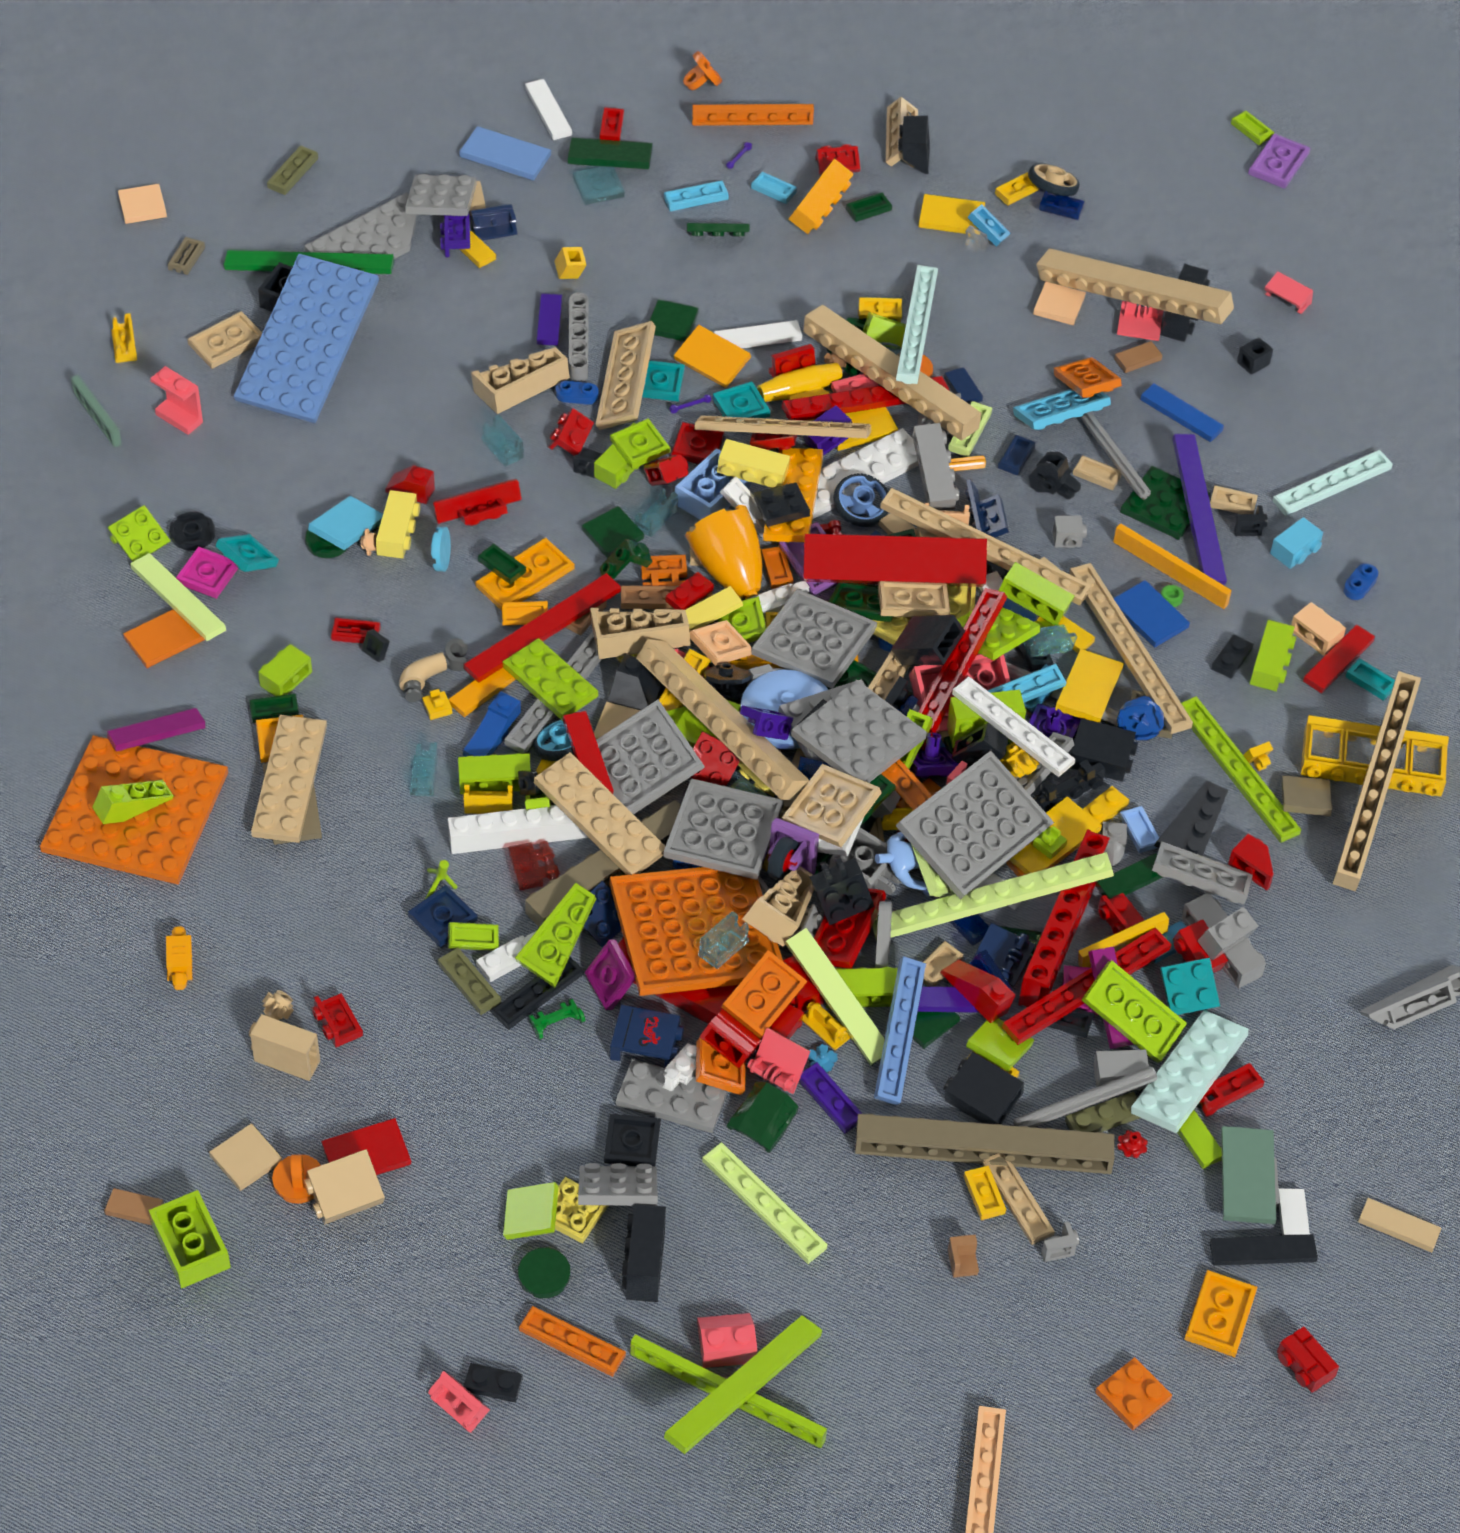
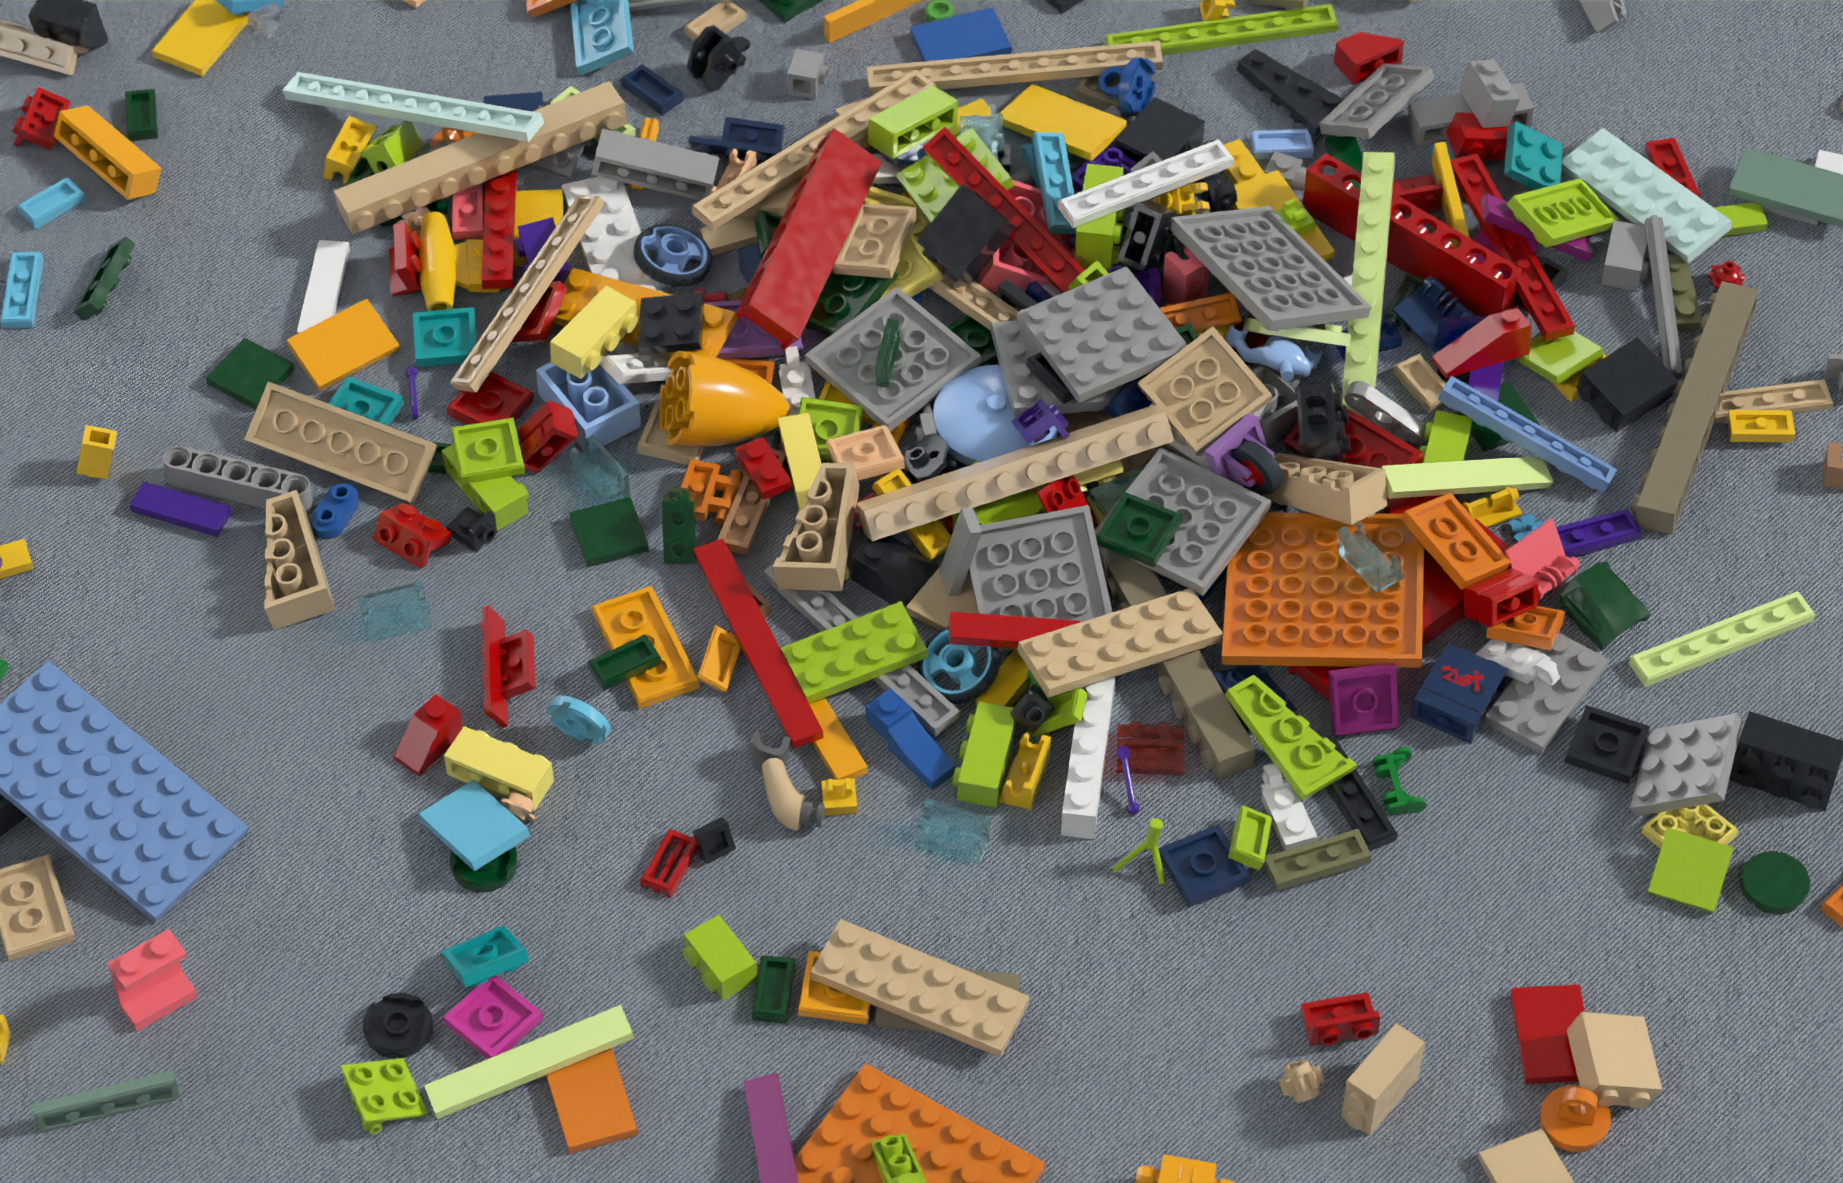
camera: 70 degrees left, 0 degrees up
none -> clear green tile [875,318,901,387]
none -> light grey tile [939,508,982,596]
none -> dark green tile [1096,492,1183,567]
none -> dark purple hinge [1117,746,1140,815]

